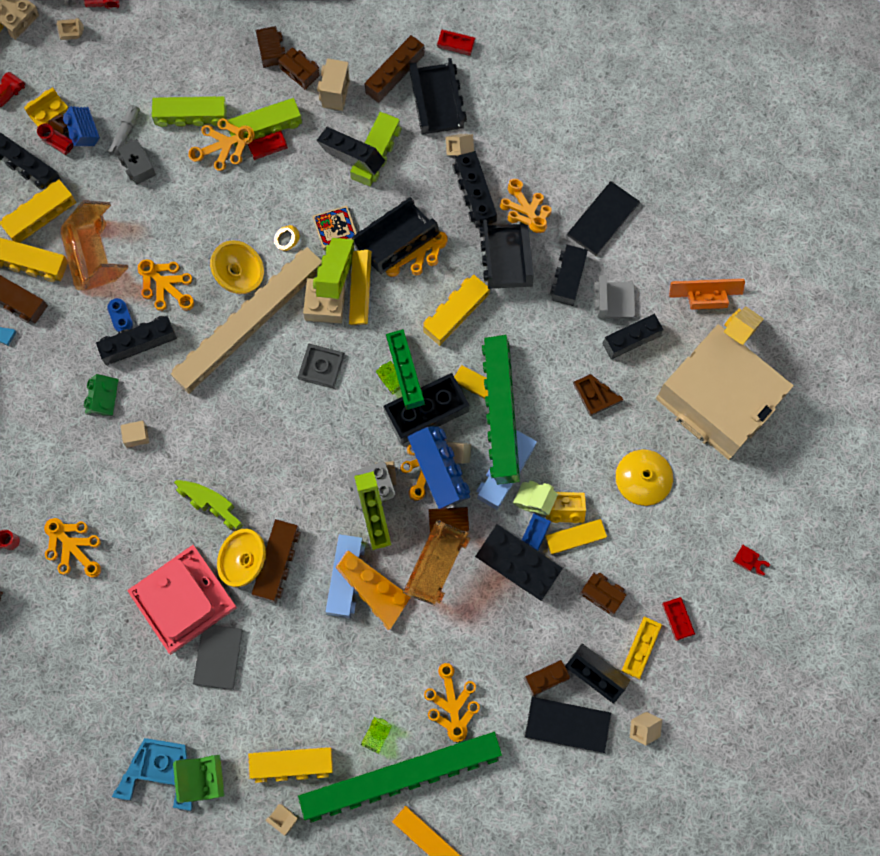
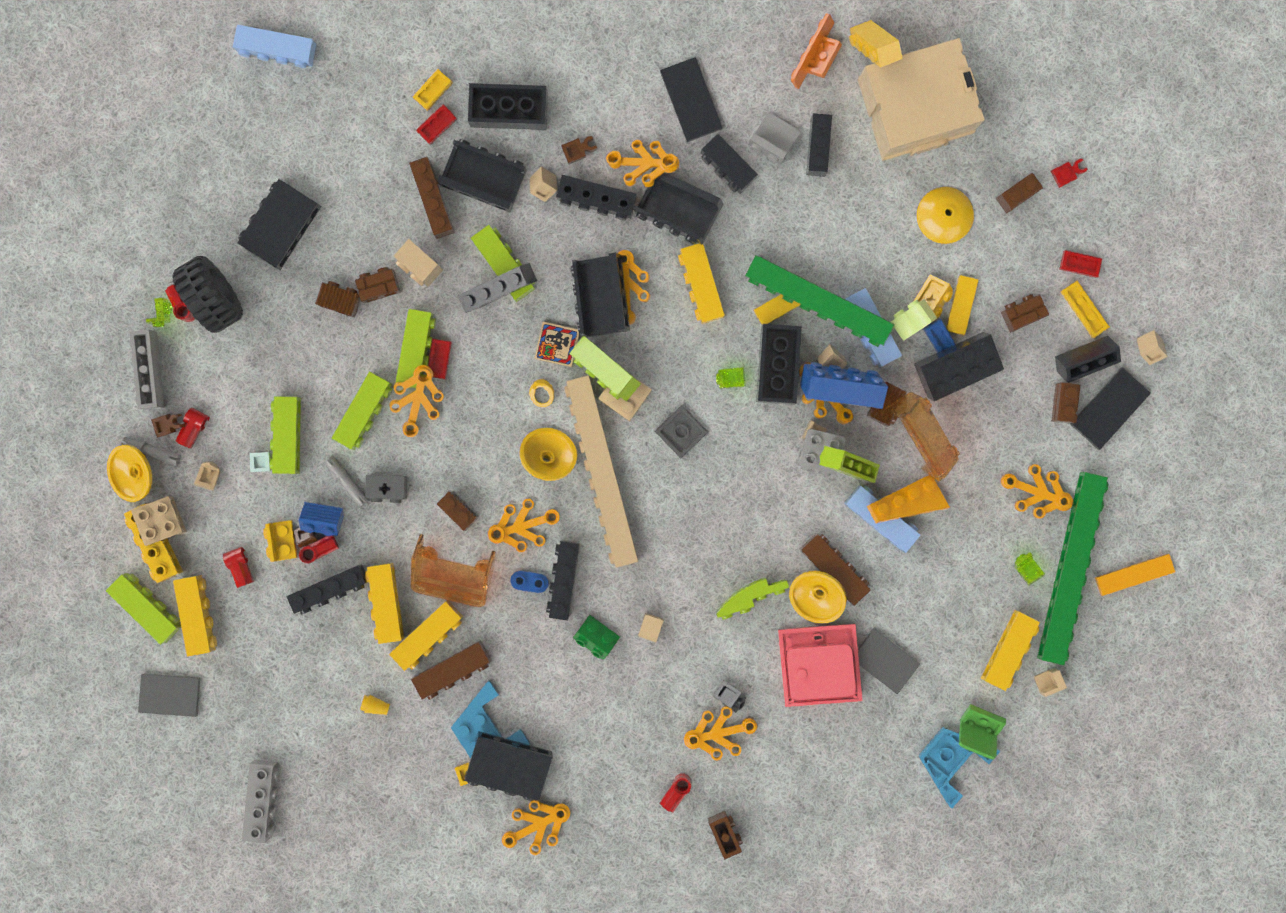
camera: 60 degrees left, 15 degrees up
yellow tile [349,250,372,325] -> none
green plate [386,329,425,410] -> none
reddish brown wing [573,374,624,416] -> none
none -> light aqua plate [250,452,272,472]
none -> lime brick [270,396,301,474]
none -> yellow plate [413,69,453,111]
none -> reddish brown brick [437,492,478,531]
none -> black brick [468,83,548,130]
none -> reddish brown plate [561,136,597,164]
none -> bracket [713,681,746,713]
none -> reddish brown brick [996,173,1043,214]

